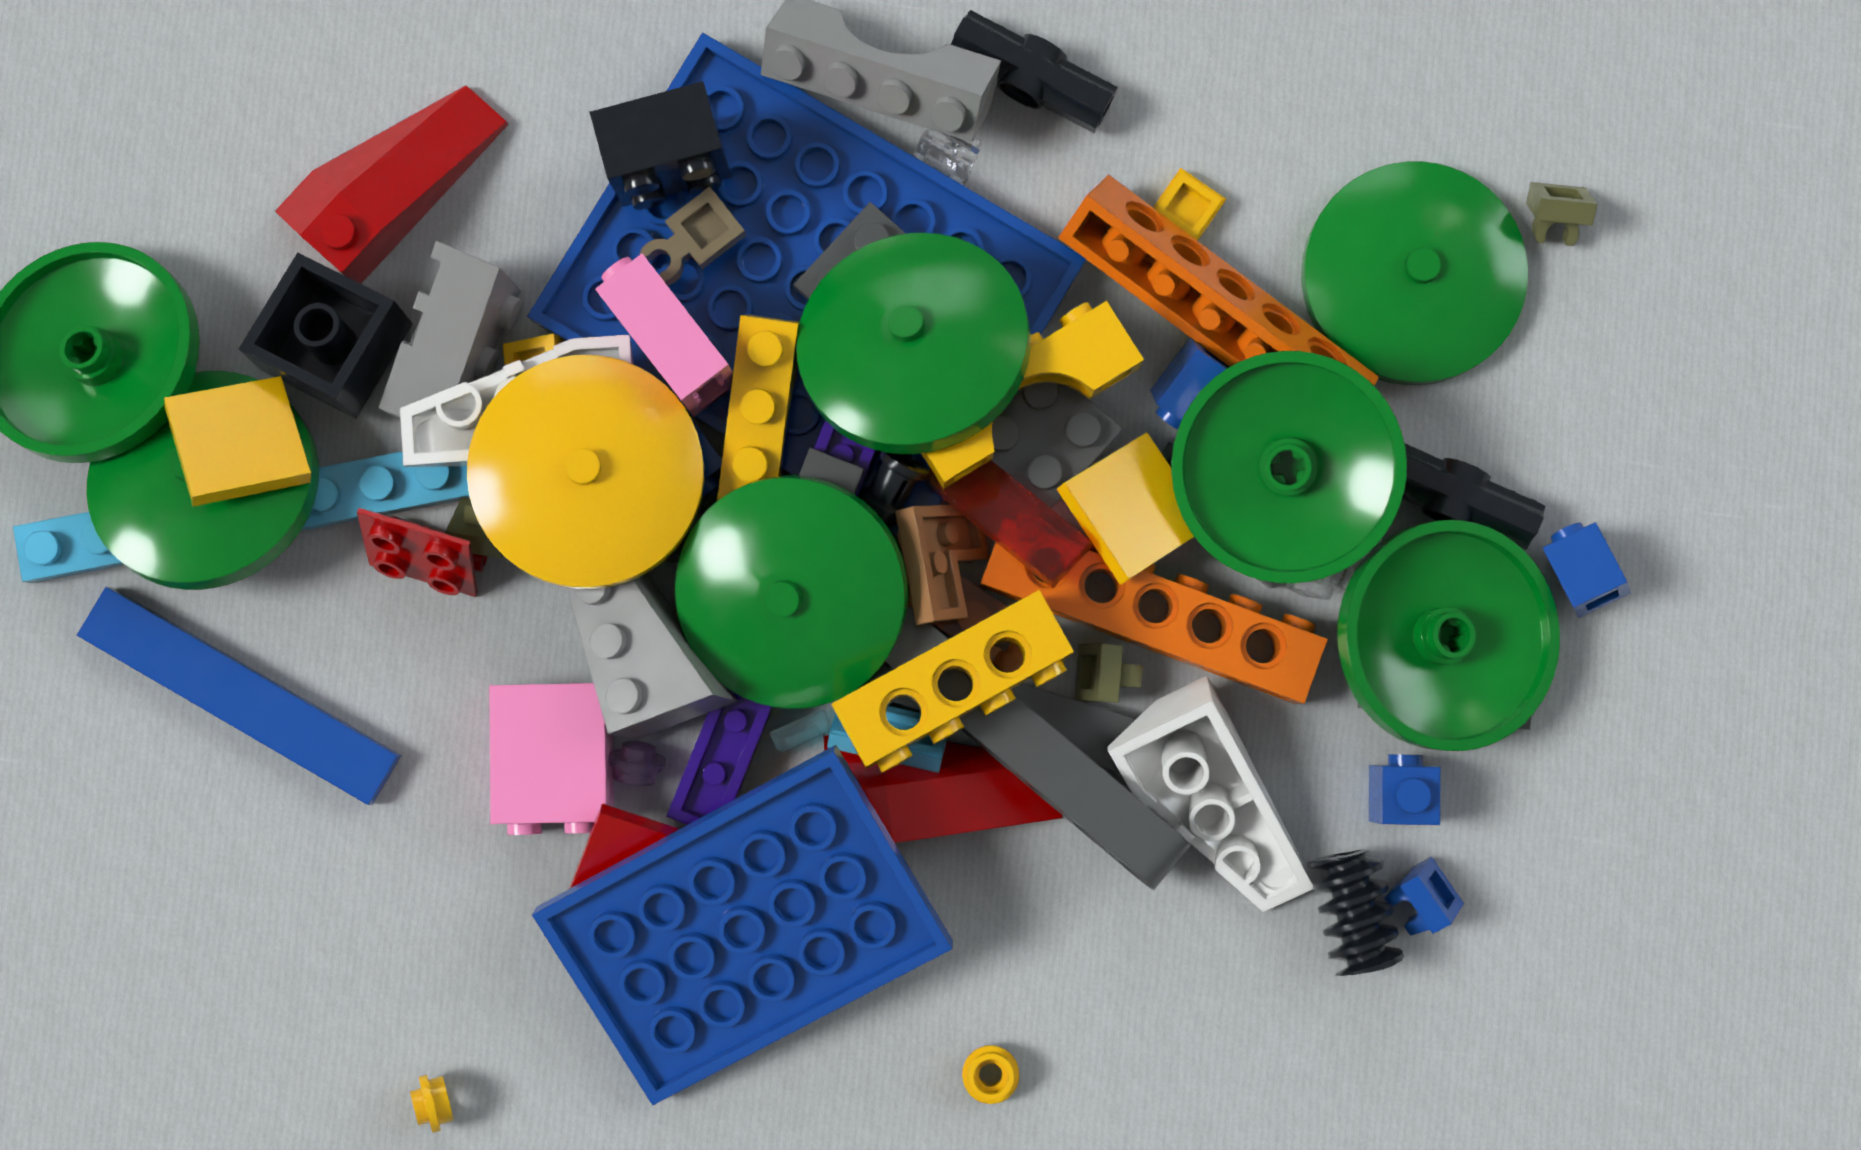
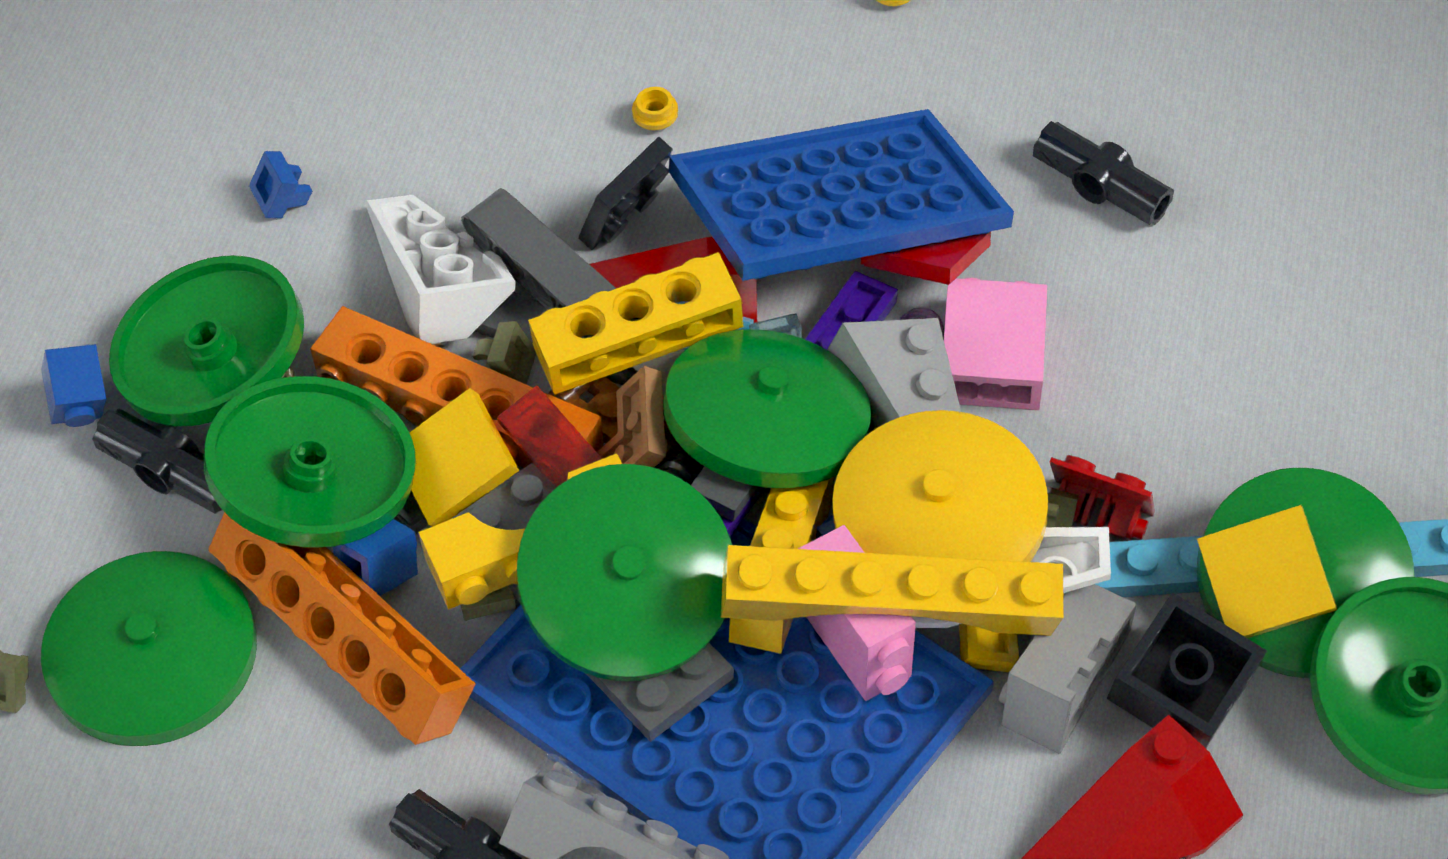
camera: 170 degrees left, 30 degrees down
blue tile [76,587,402,805] -> none
yellow plate [410,1074,454,1133] -> none
black brick [589,81,732,210] -> none
dark tan plate [639,186,746,286] -> none
yellow tile [1153,168,1226,241] -> none
black piece [1308,849,1404,976] -> none
blue brick [1369,754,1441,825] -> none
none -> black plate [578,137,673,250]
none -> yellow arch [721,545,1064,636]
none -> black piece [1033,121,1174,225]

